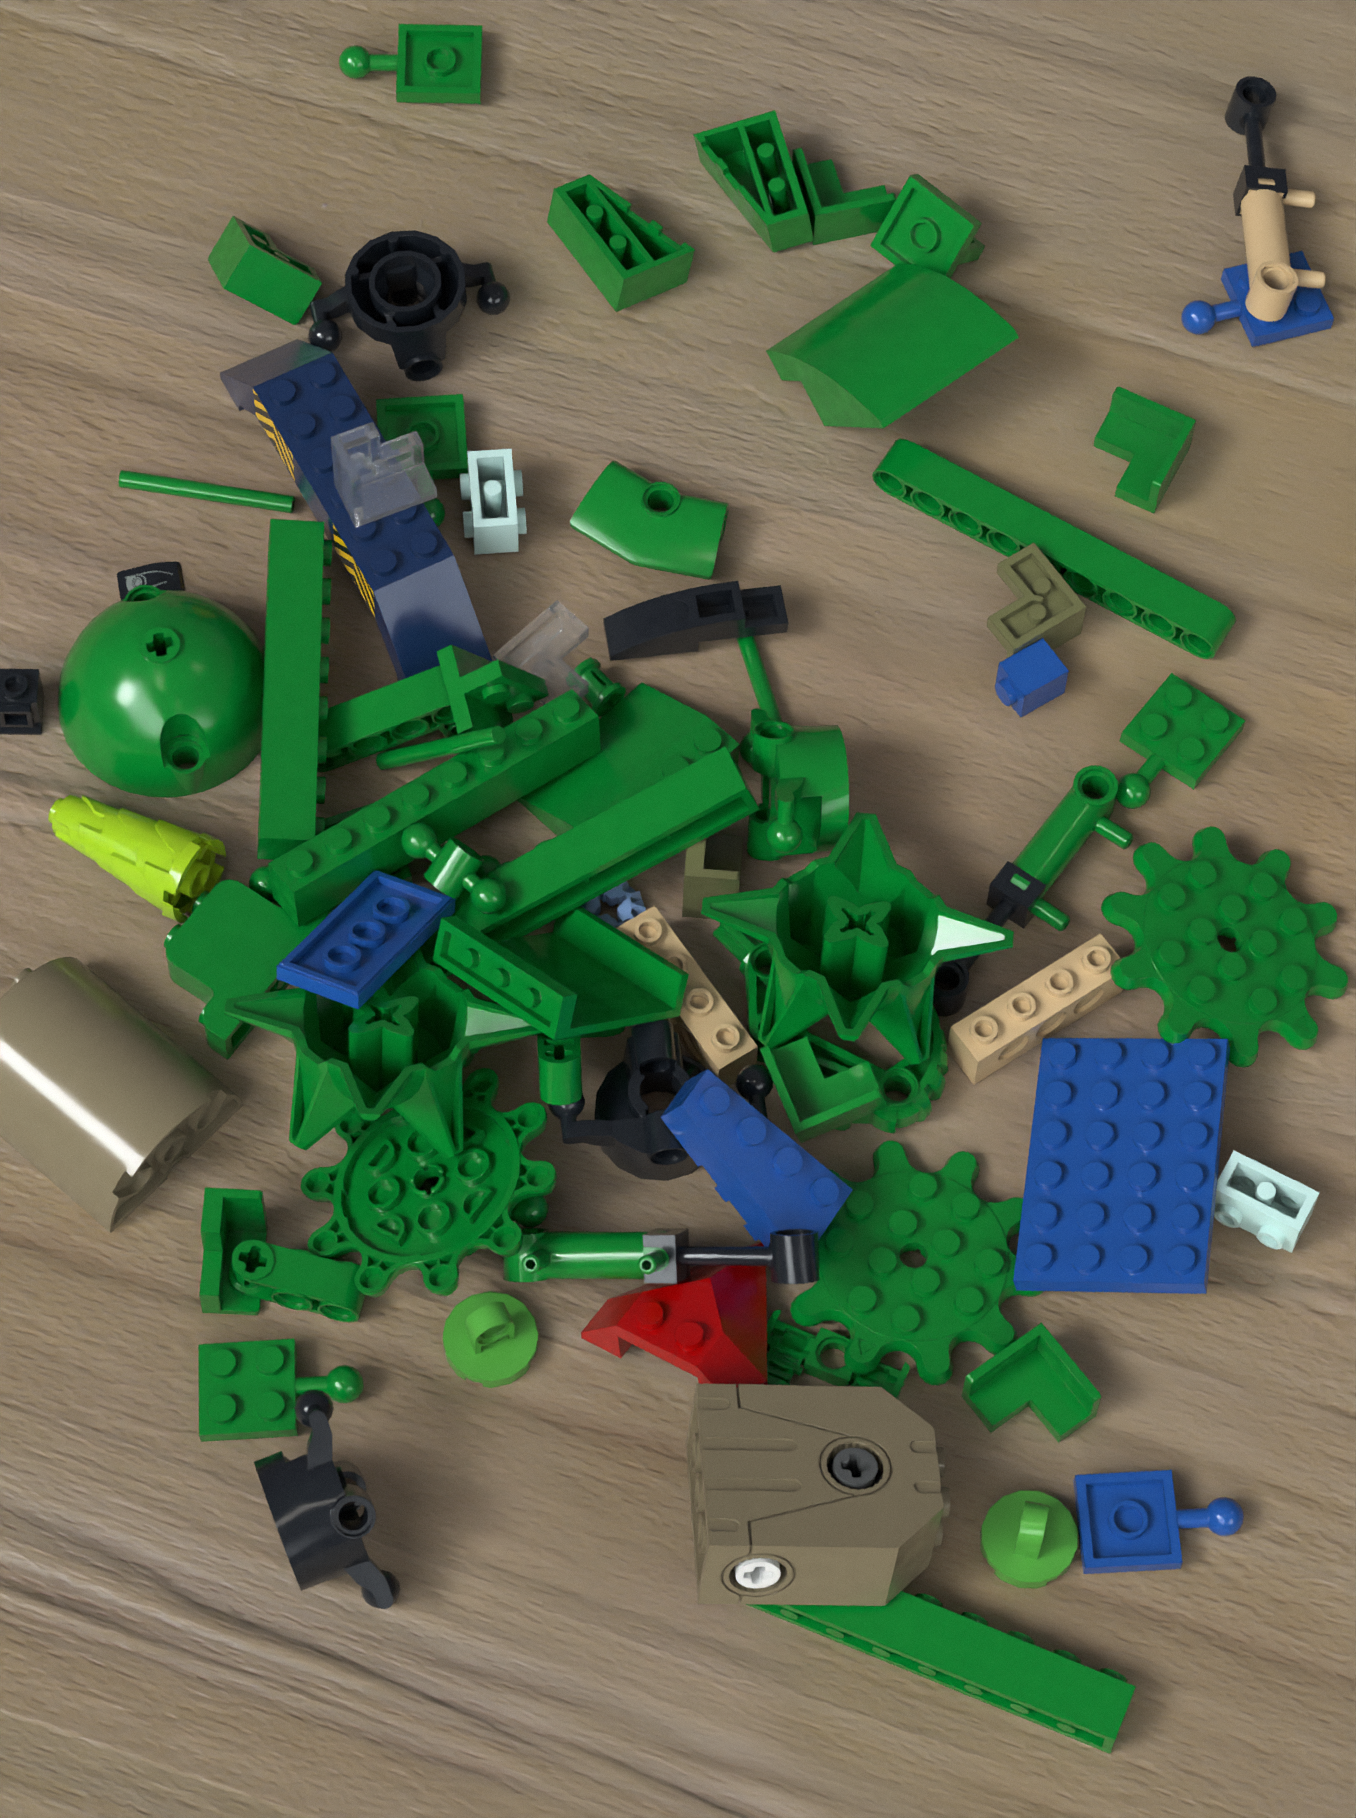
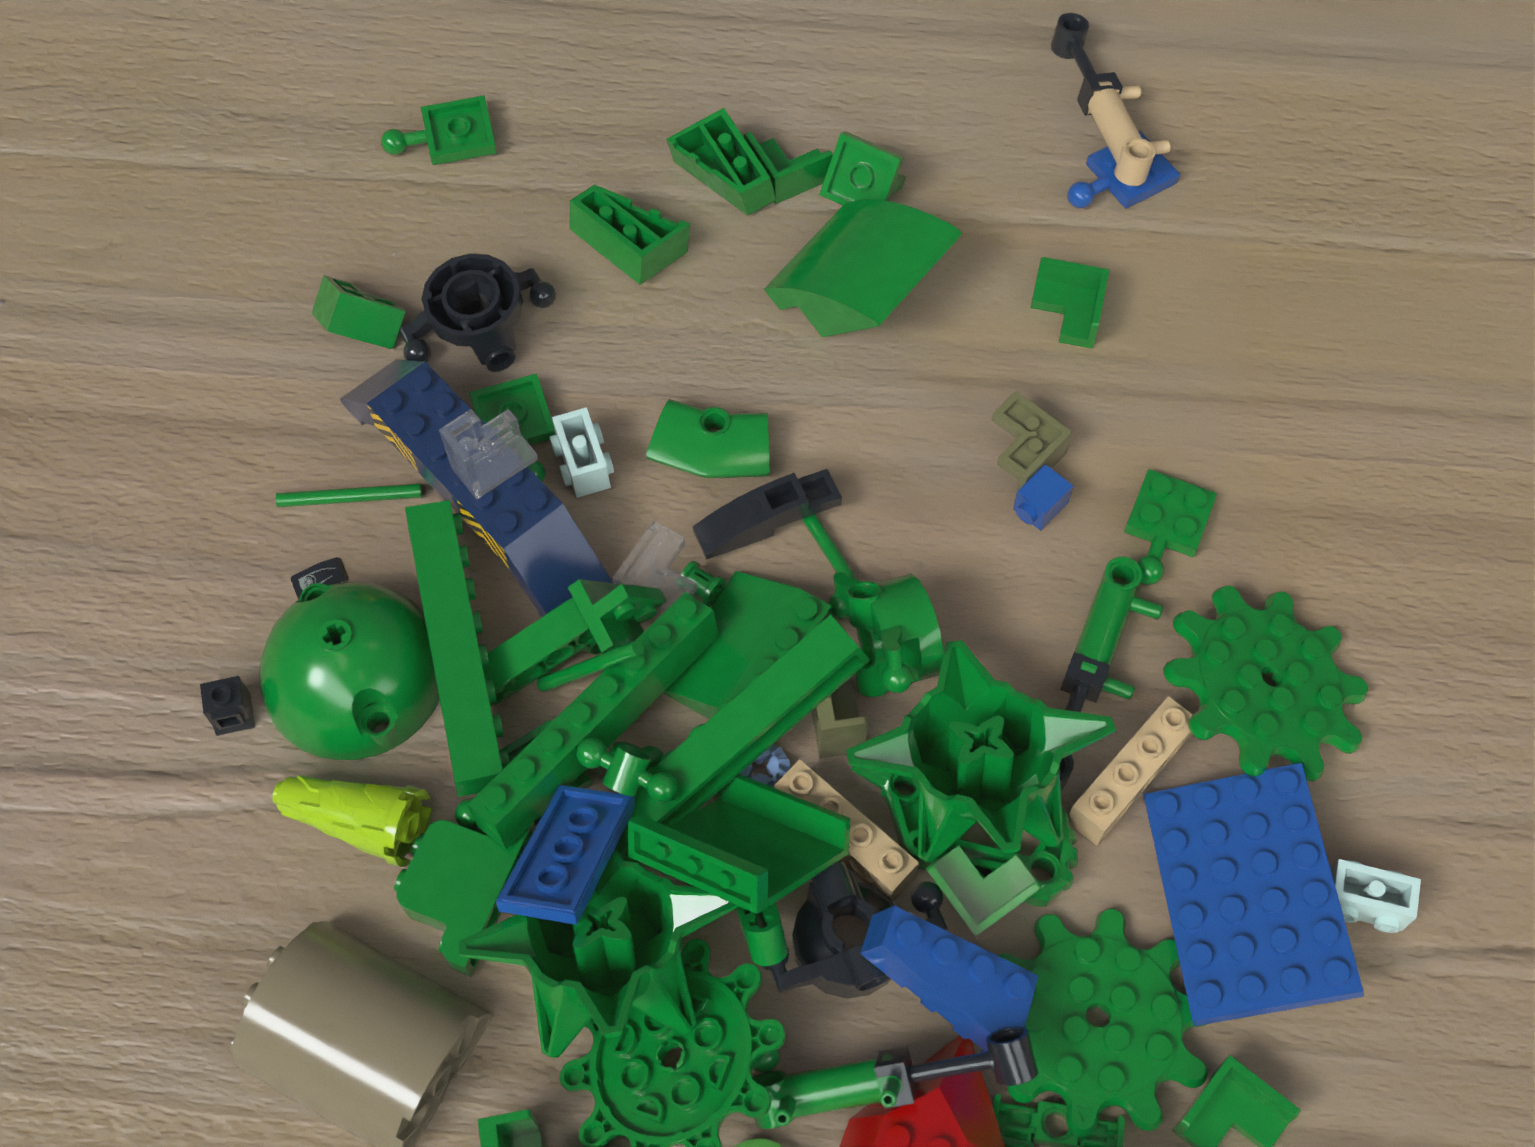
camera: 10 degrees left, 0 degrees up
green beam [872,439,1236,659] -> none

